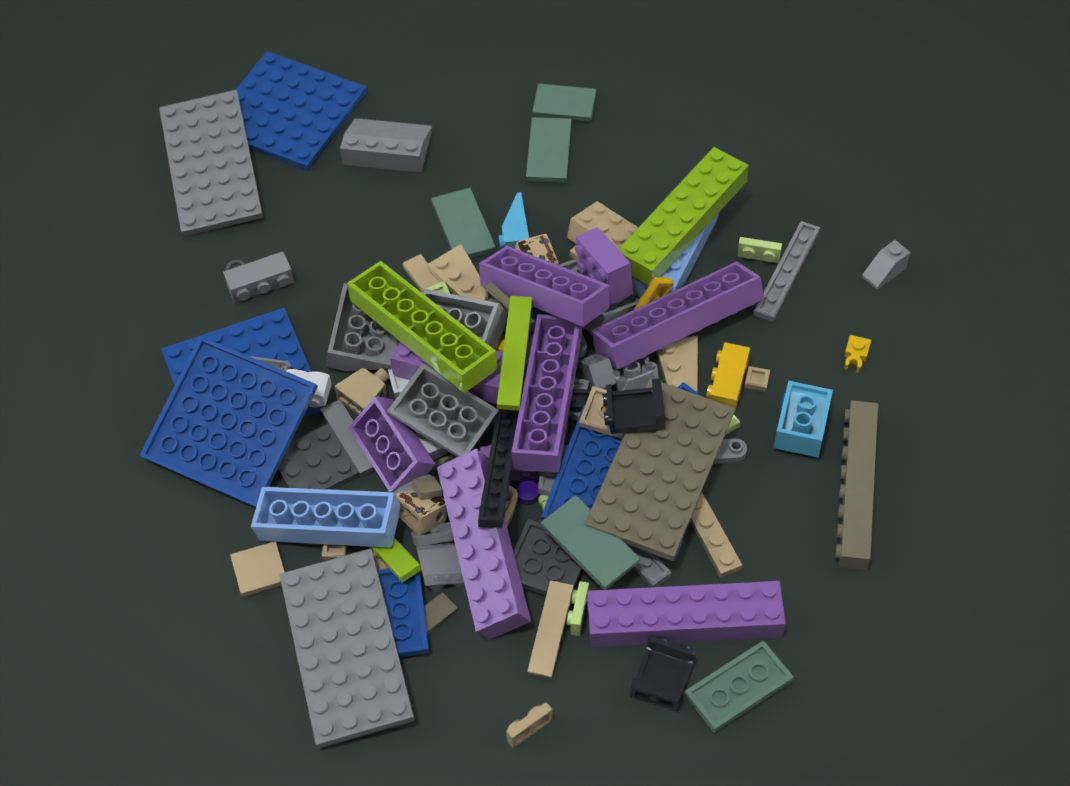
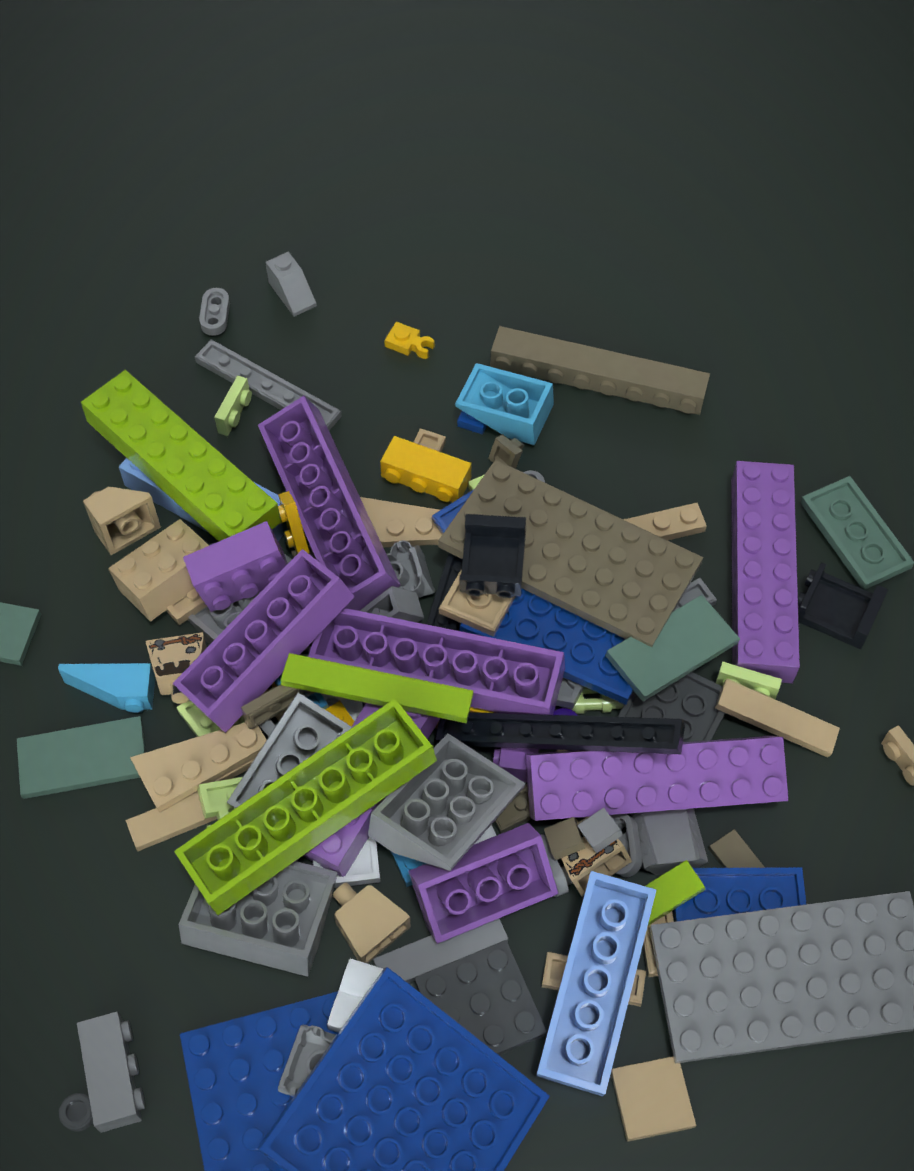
camera: 85 degrees left, 5 degrees up
none -> tan slope [83,486,161,555]
none -> light grey plate [199,288,230,336]
none -> dark tan tile [488,434,524,469]
none -> light grey tile [577,808,623,853]

